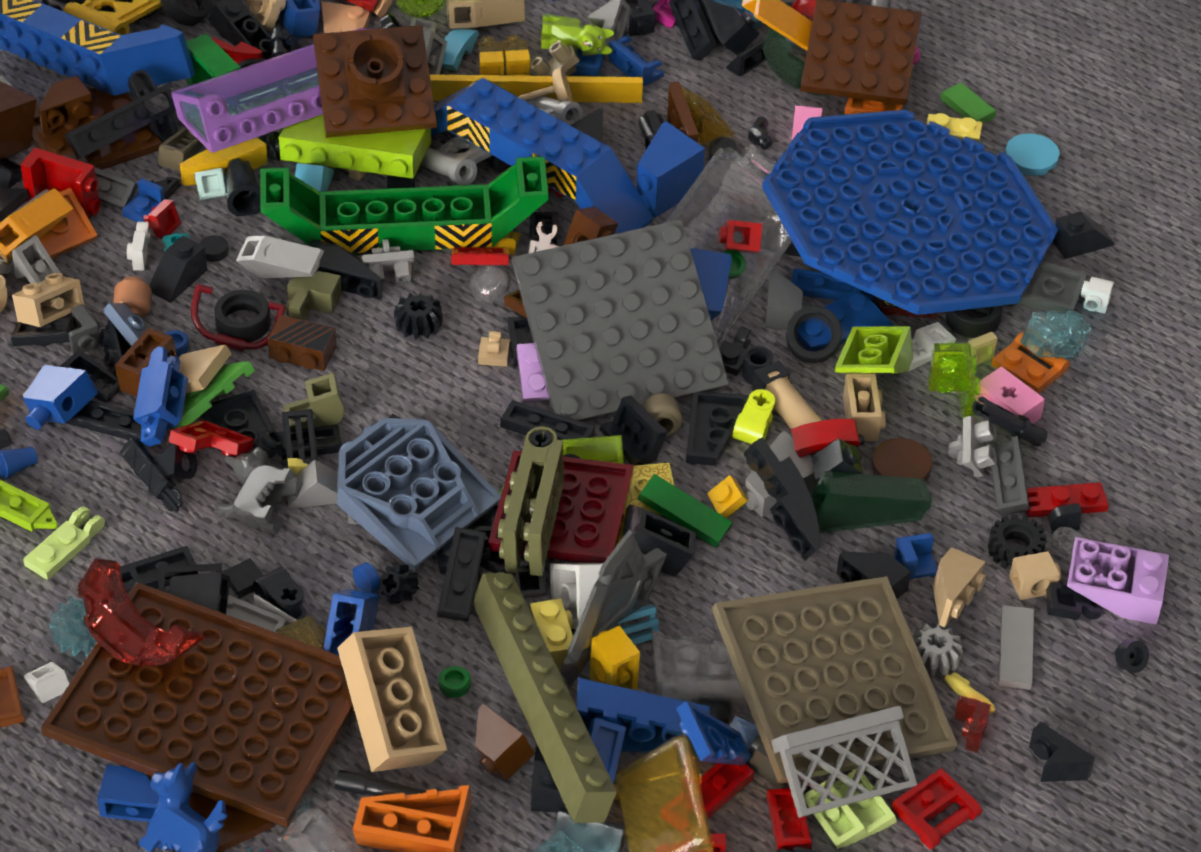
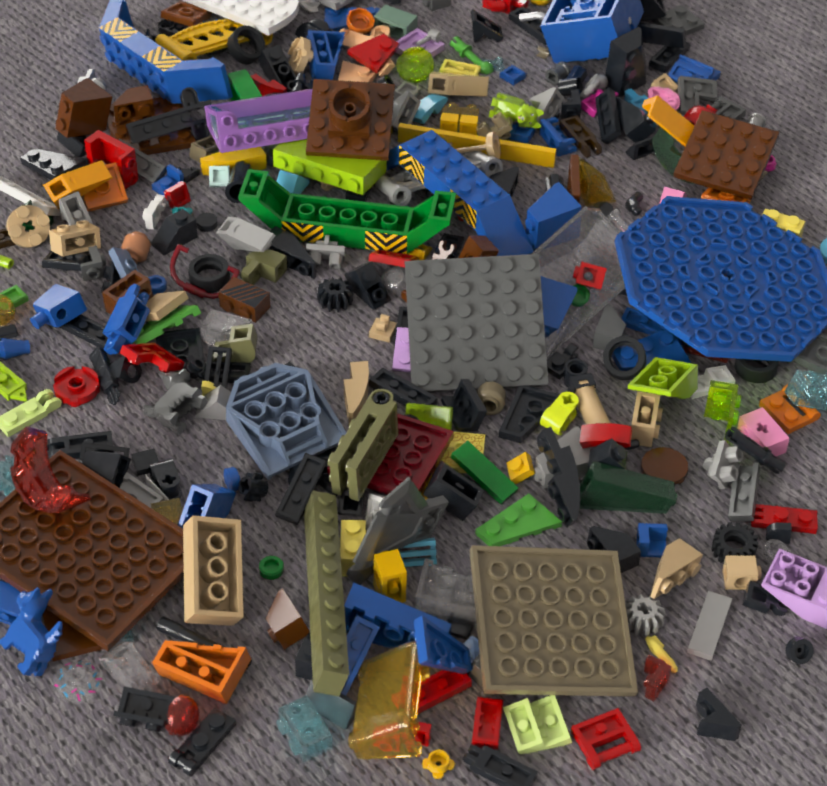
camera: 15 degrees right, 0 degrees up
black slope [60,349,120,403] -> none
light grey fence [771,706,917,818] -> none
bright green tile [940,83,996,124] -> none
tan tile [965,332,998,367] -> none
none -> red plate [53,366,100,407]
none -> clear slope [200,309,252,345]
none -> black slope [344,261,391,310]
none -> tan slope [344,361,369,425]
none -> bright green wing [475,493,562,546]
none -> dark brown hinge [559,115,602,158]

